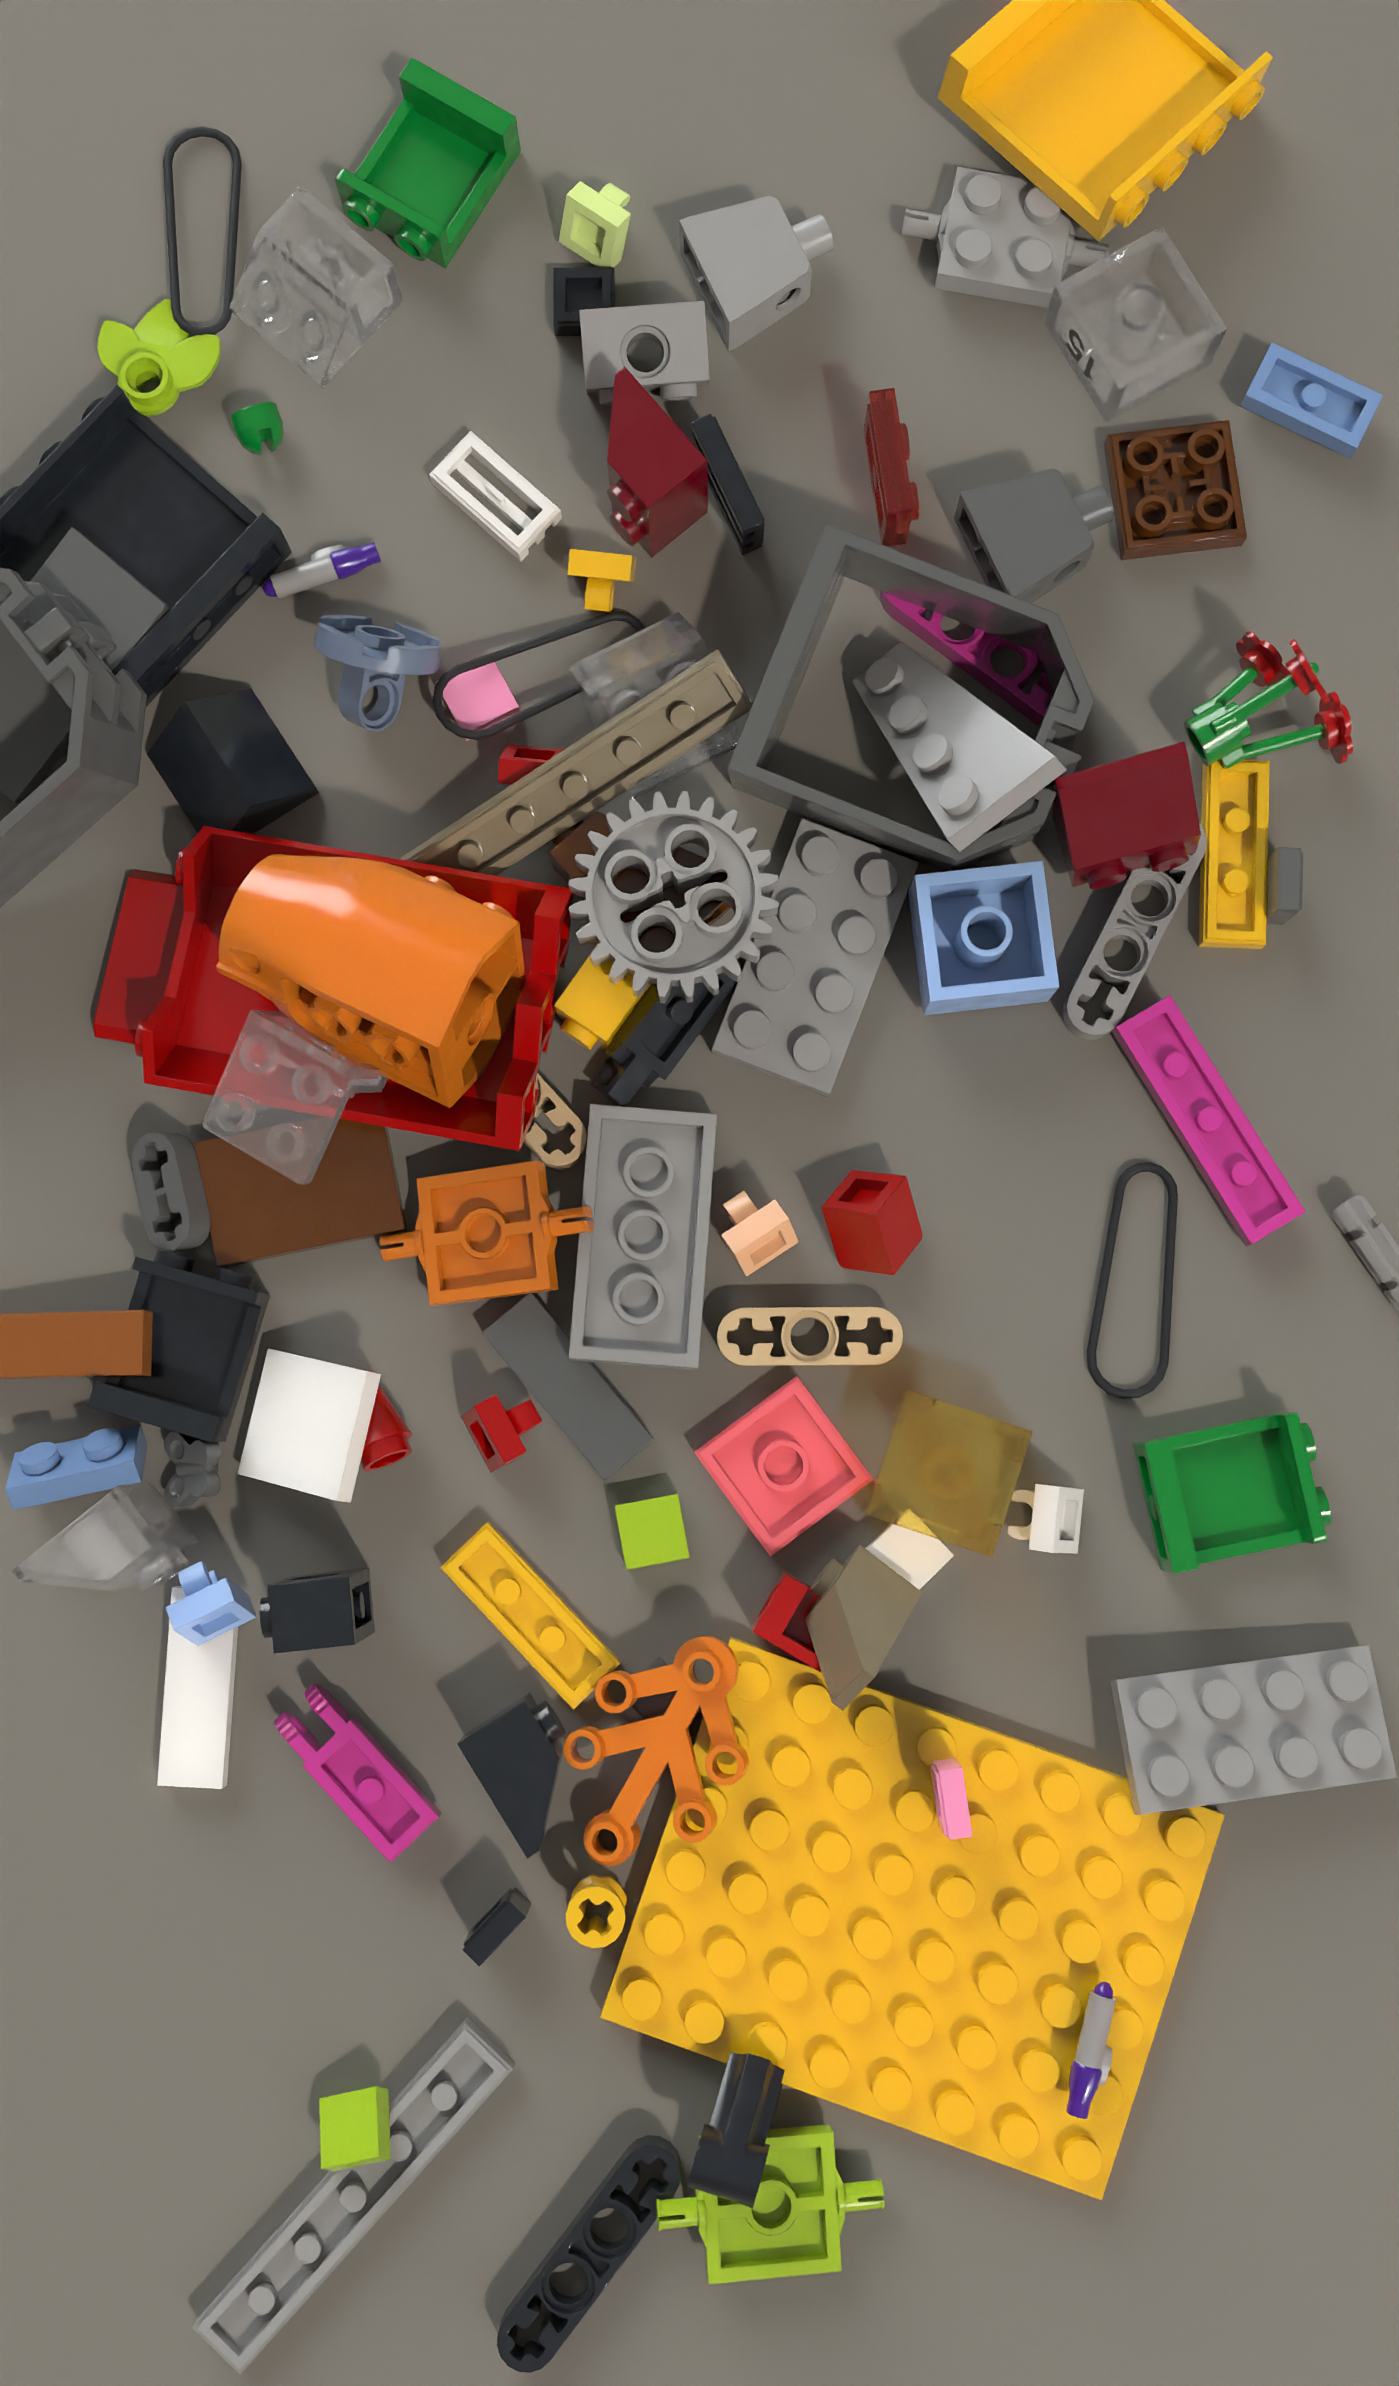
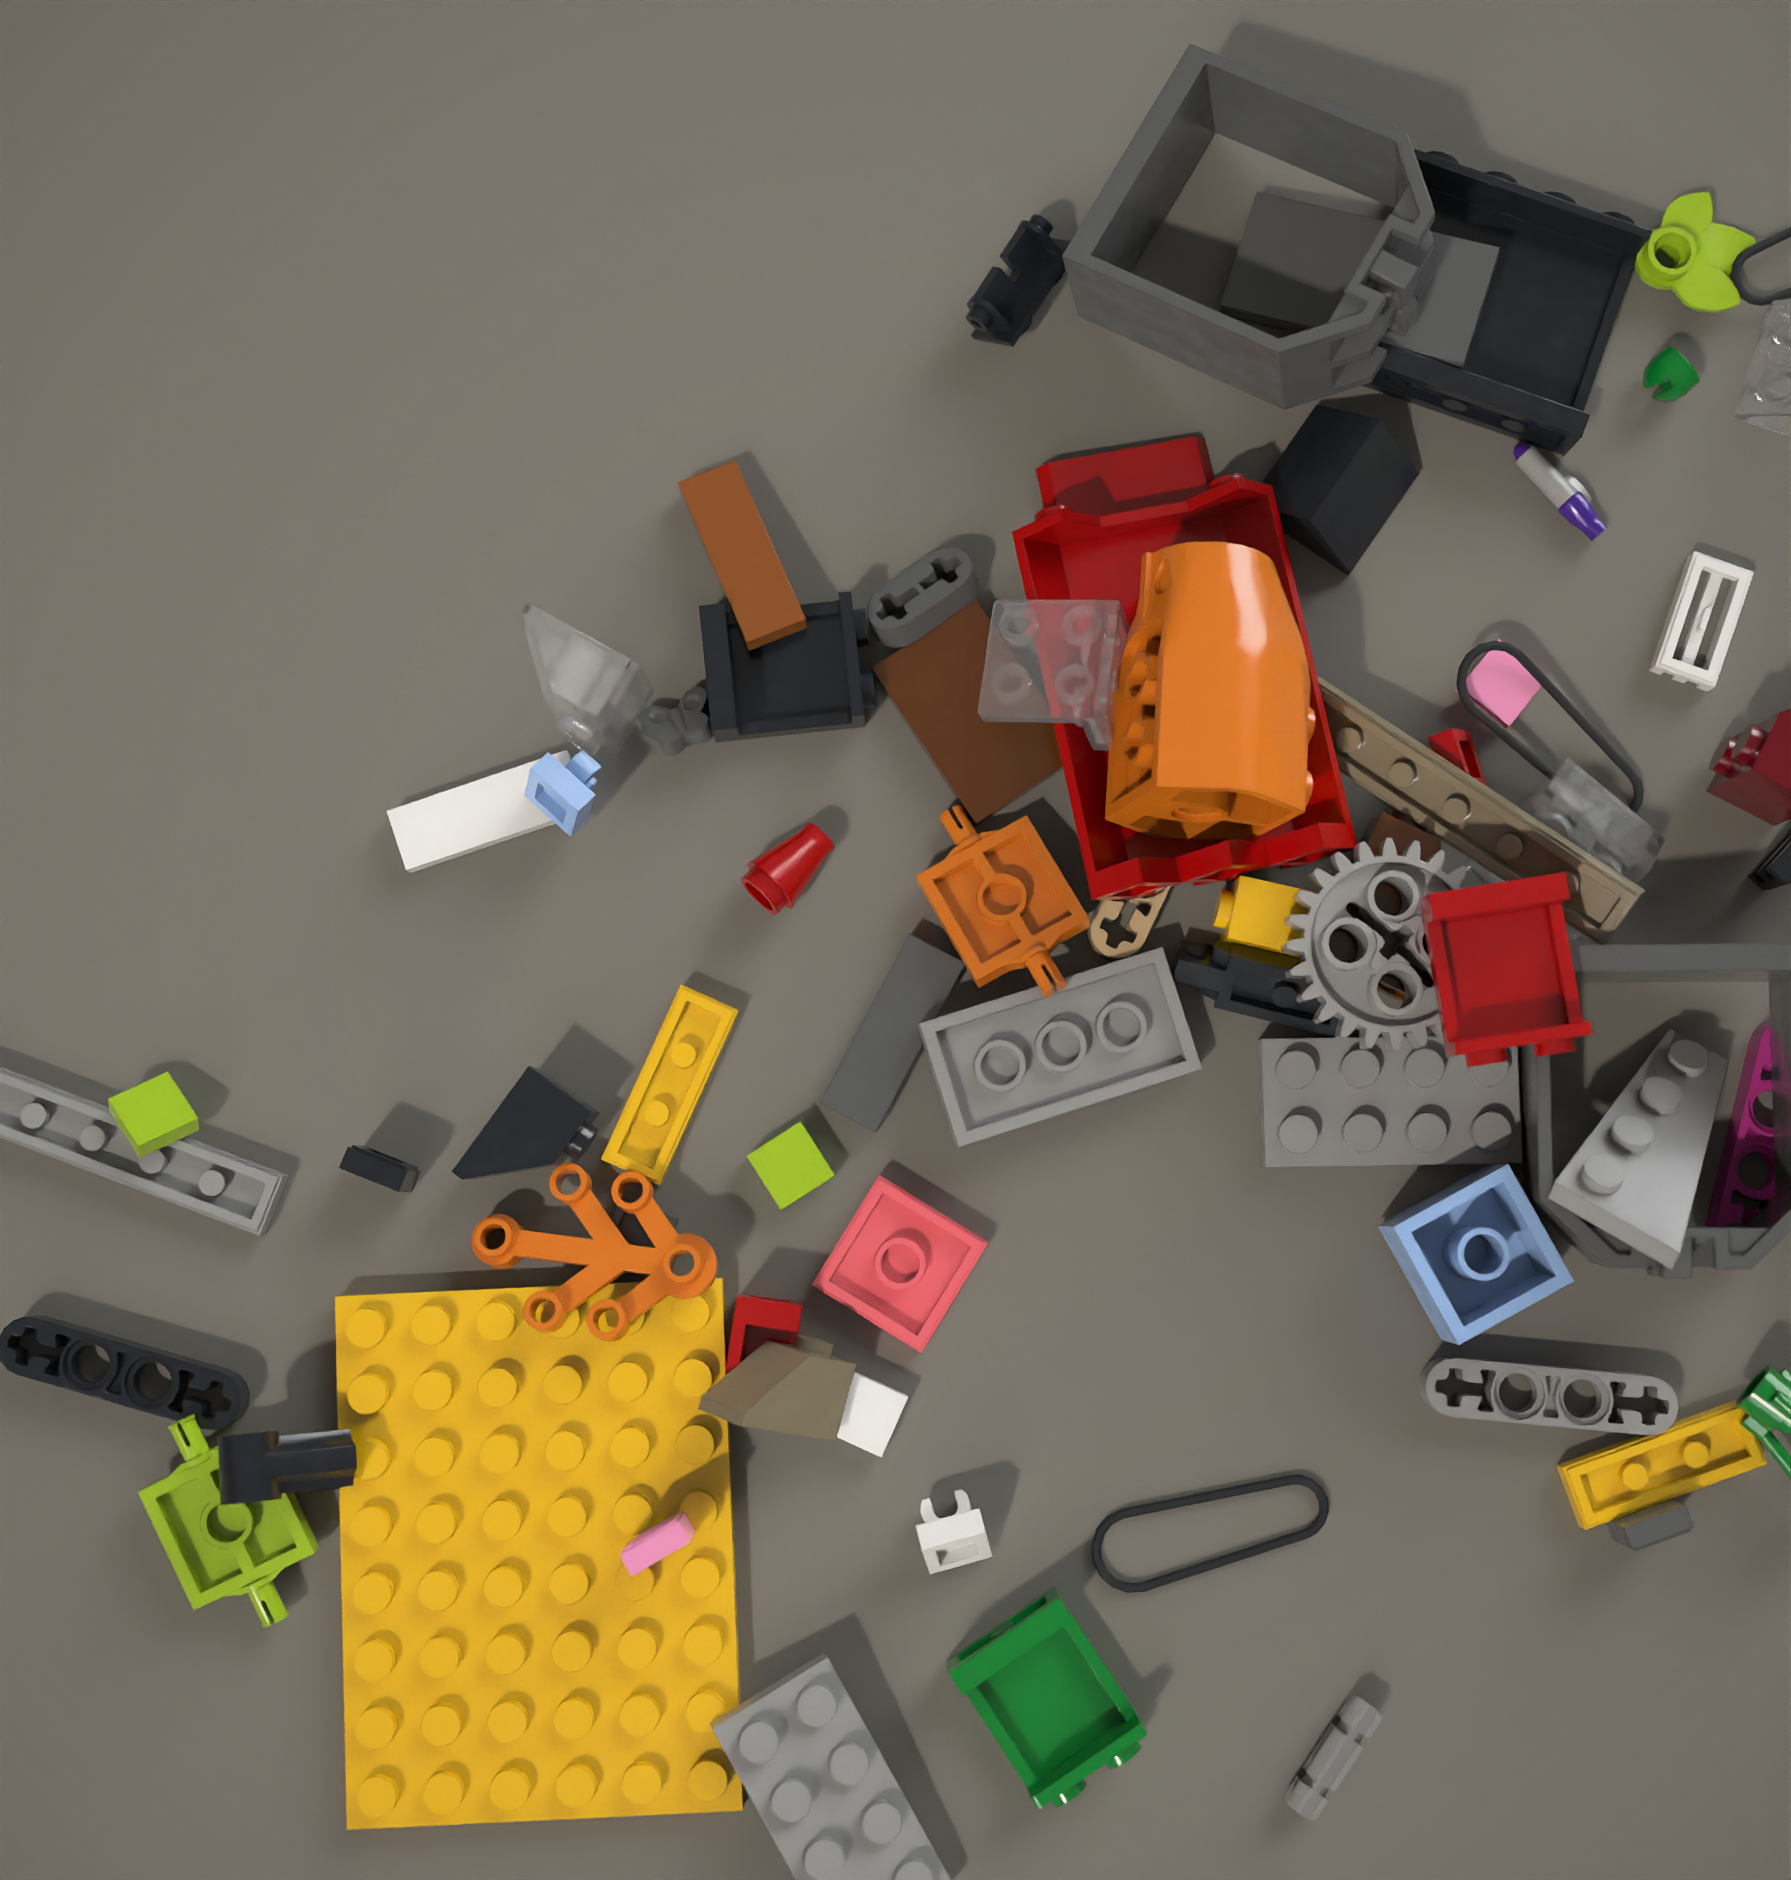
camera: 65 degrees right, 0 degrees up
medium blue plate [5,1425,148,1510] -> none
white tile [238,1348,381,1503] -> none
black brick [260,1568,375,1654] -> none
dark pink hinge [274,1683,442,1863] -> none
sand blue tile [314,615,441,732] -> none
red tile [461,1394,543,1473] -> none
yellow bush [565,1874,627,1948] -> none
yellow tile [567,549,637,612] -> none
tan beam [717,1307,903,1366] -> none
light nougat tile [722,1191,799,1277] -> none
red panel [821,1170,922,1275] -> none
clear yellow panel [861,1389,1033,1557] -> none
dark red slope [1052,742,1201,889] -> none
piece [1066,1981,1116,2119] -> none
dark pink plate [1112,995,1306,1246] -> none
none -> red panel [1419,872,1593,1068]

